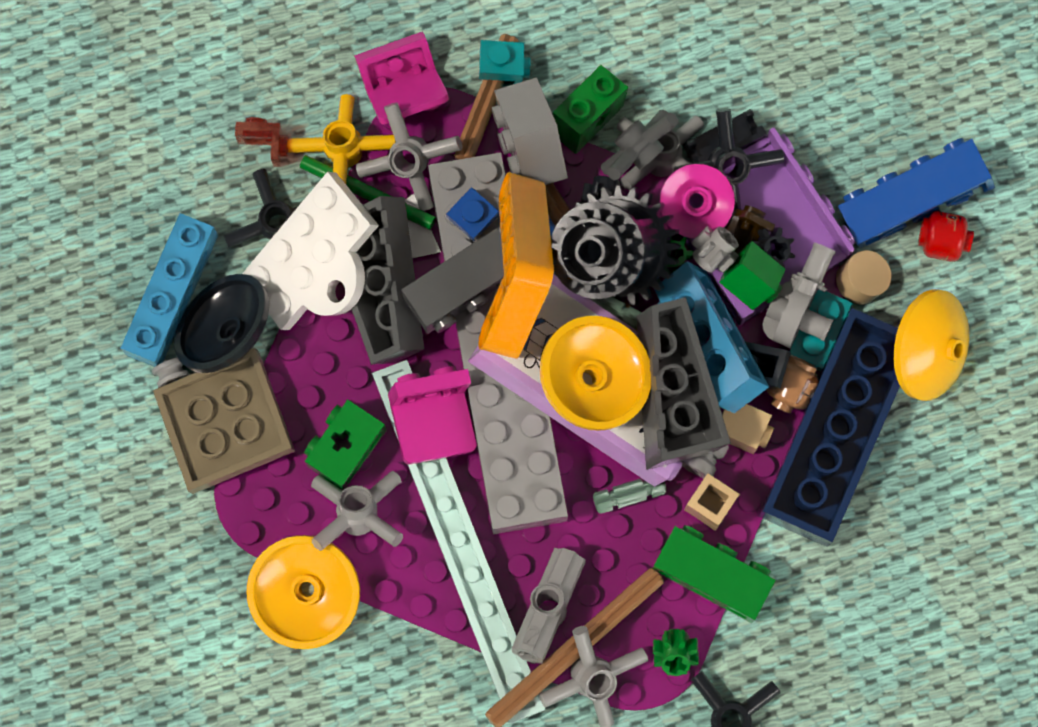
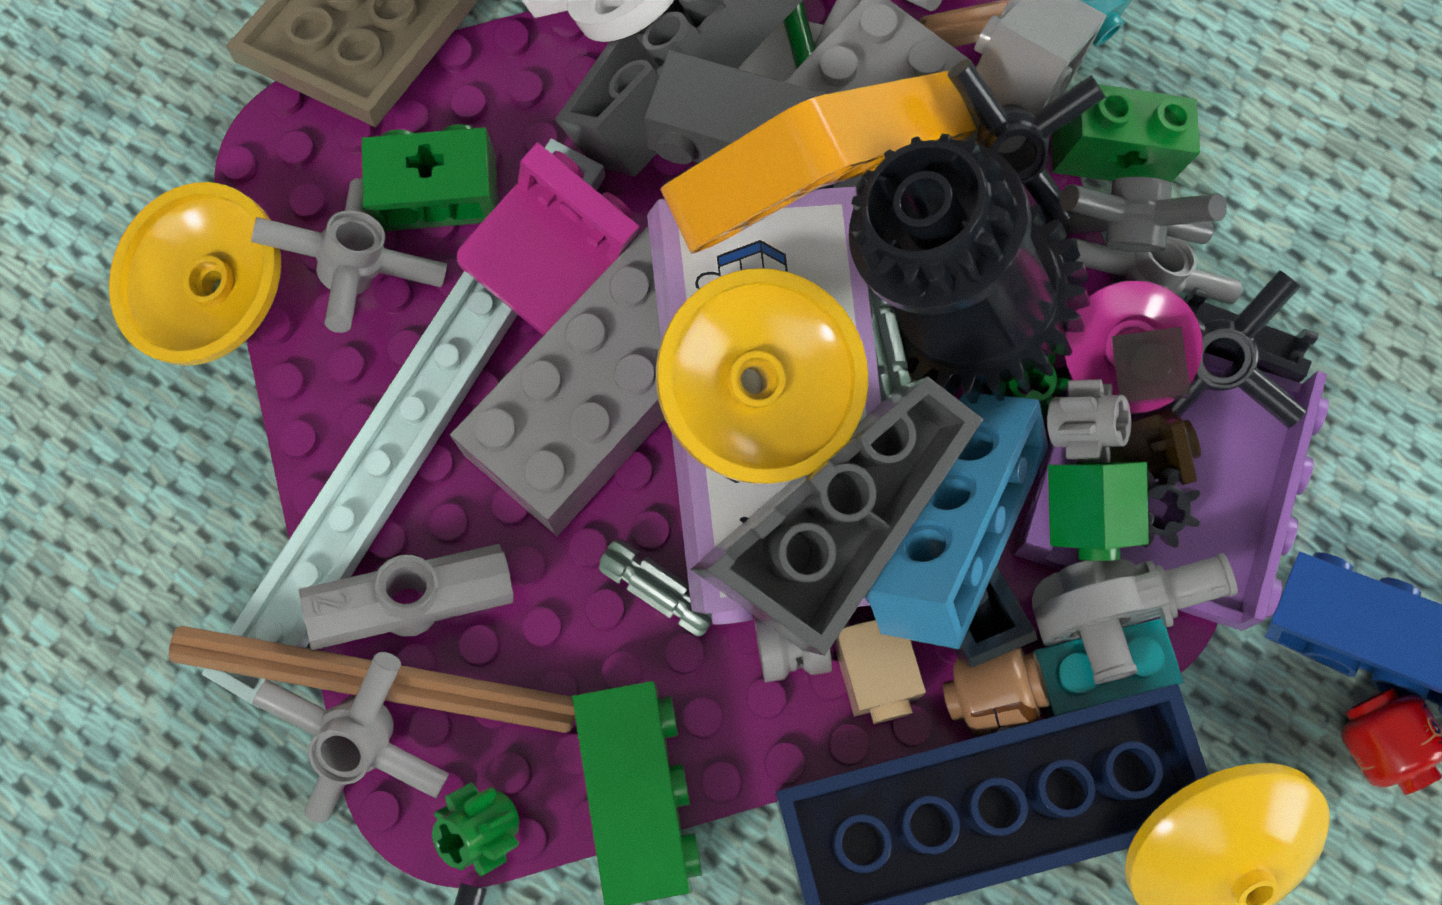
camera: 55 degrees right, 5 degrees down
blue plate [446,187,499,241] -> none
tan brick [684,473,739,531] -> none
tan piece [836,250,892,305] -> none
none -> black bar [948,59,1106,224]
none -> clear smoke plate [1111,327,1191,405]

